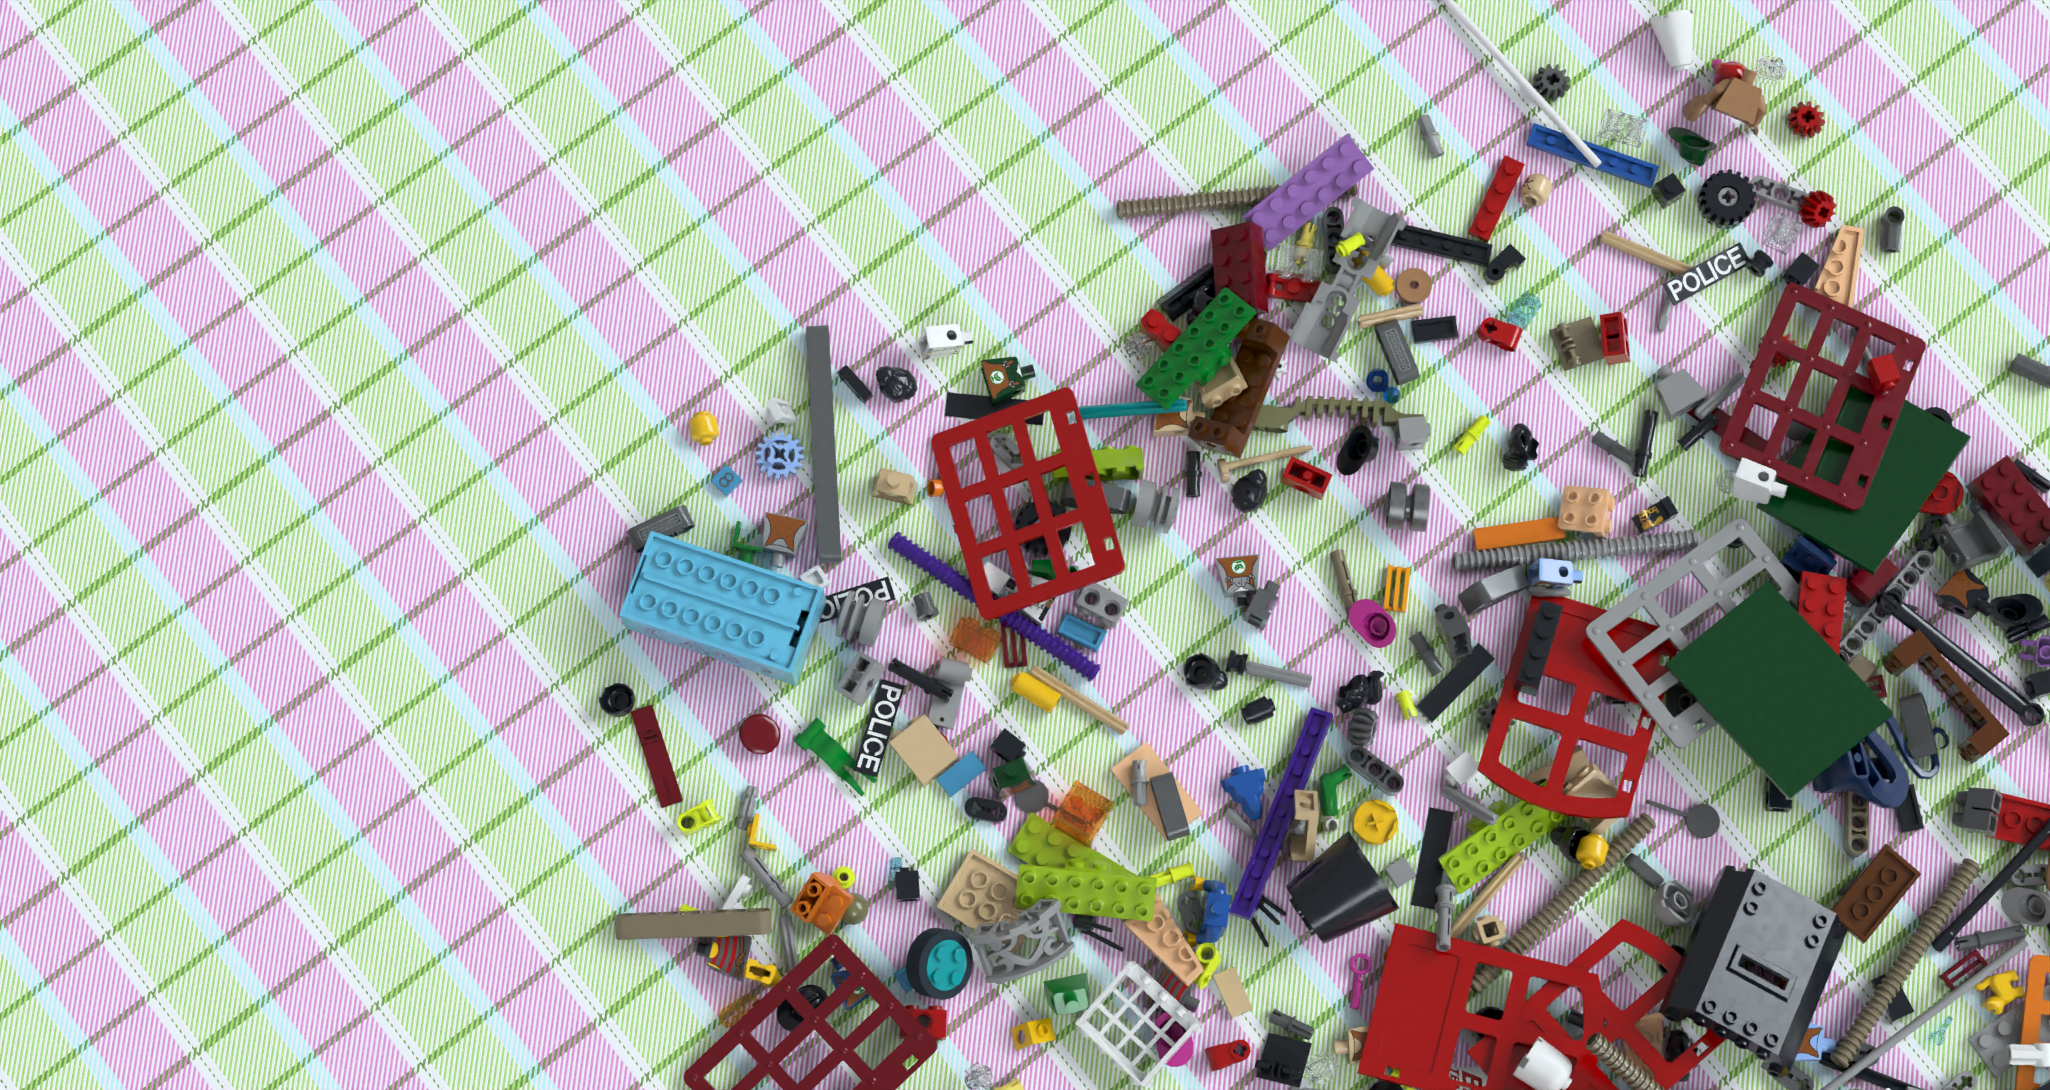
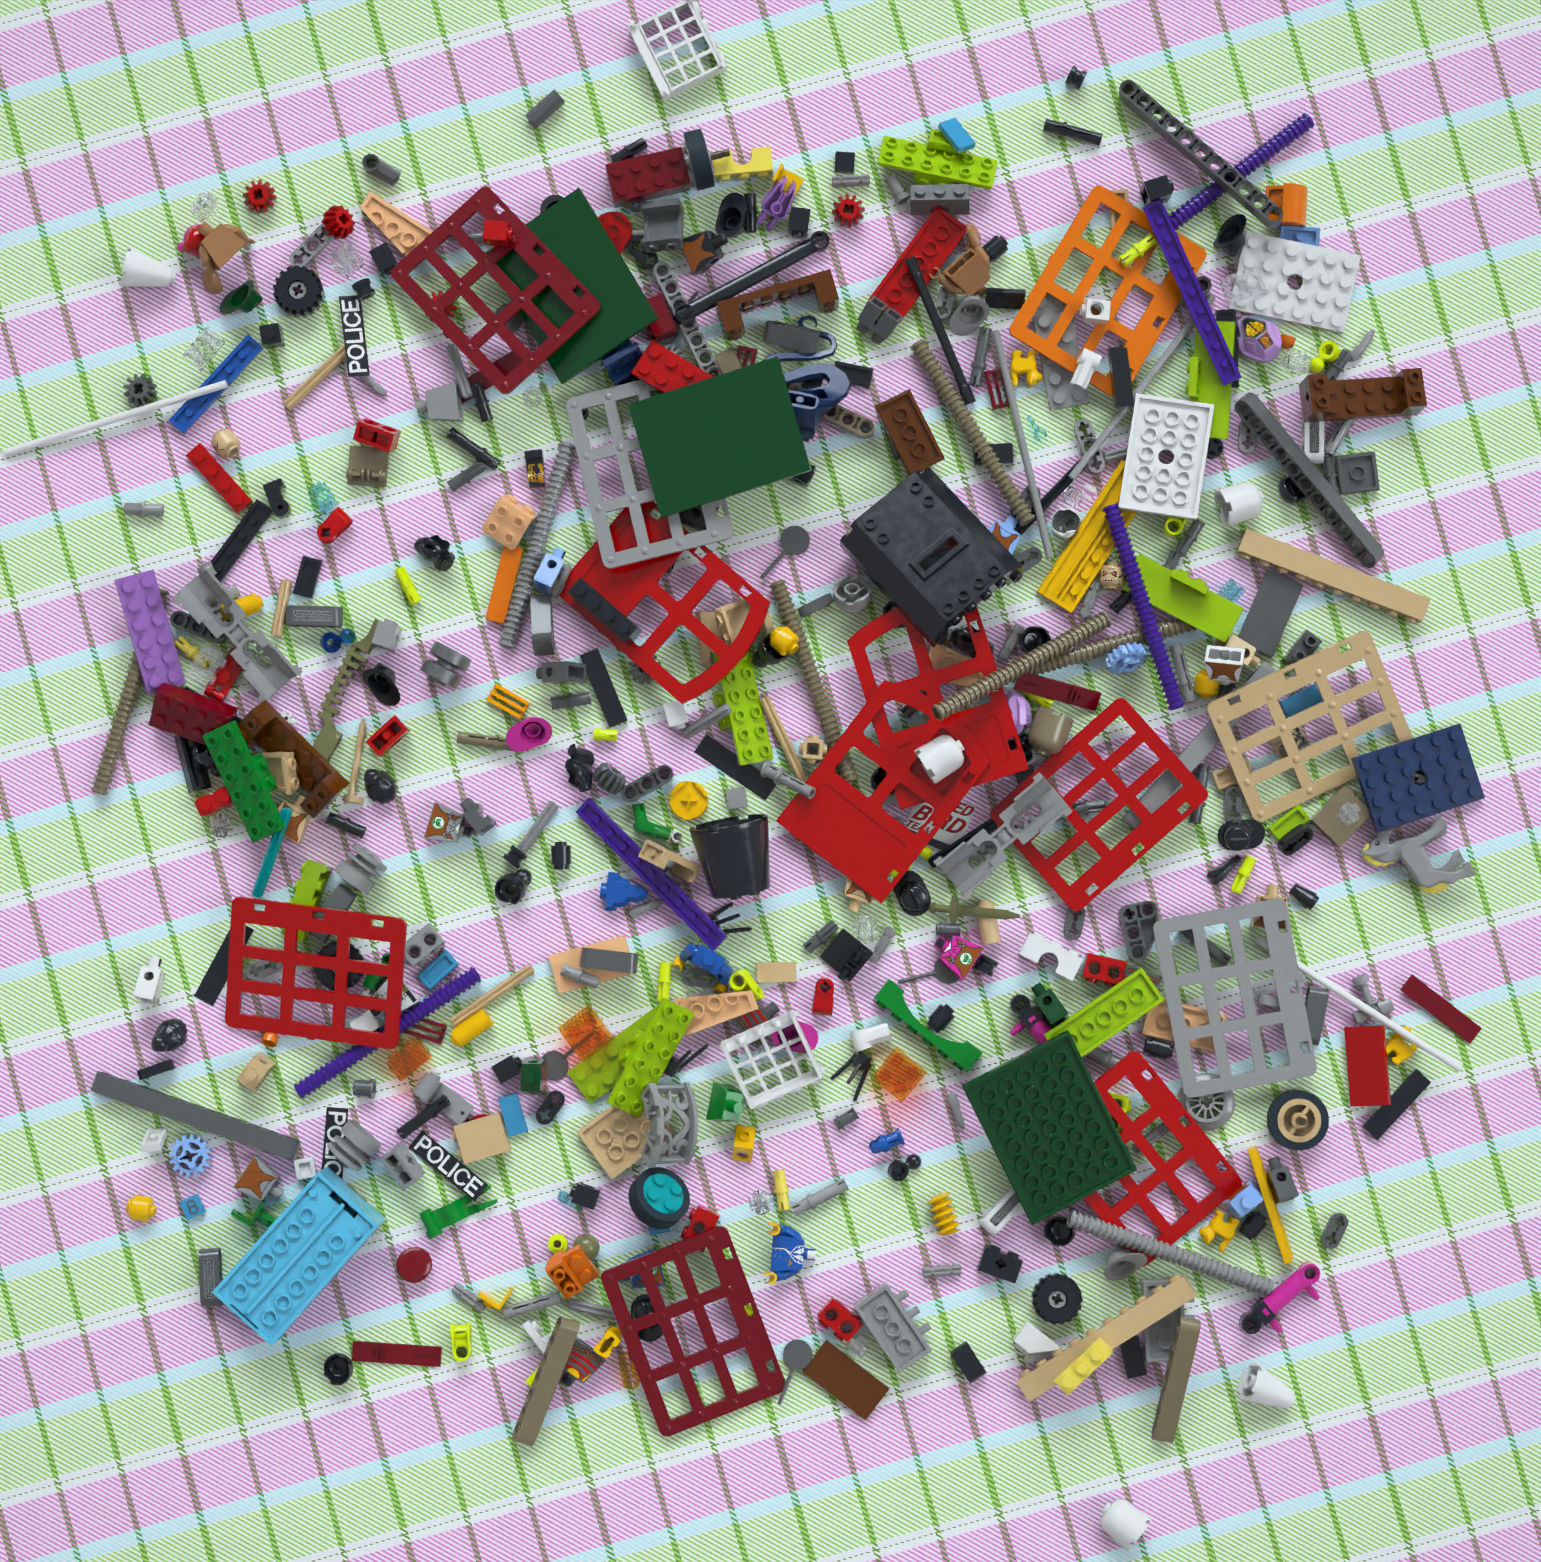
camera: 60 degrees left, 10 degrees up
torso [981,357,1036,406] -> none
neon yellow pin [1335,232,1365,258] -> none
dark pink piece [1350,953,1371,1009] -> none
medium nougat piece [1396,268,1432,304] -> none
white torso [1733,458,1788,504] -> none

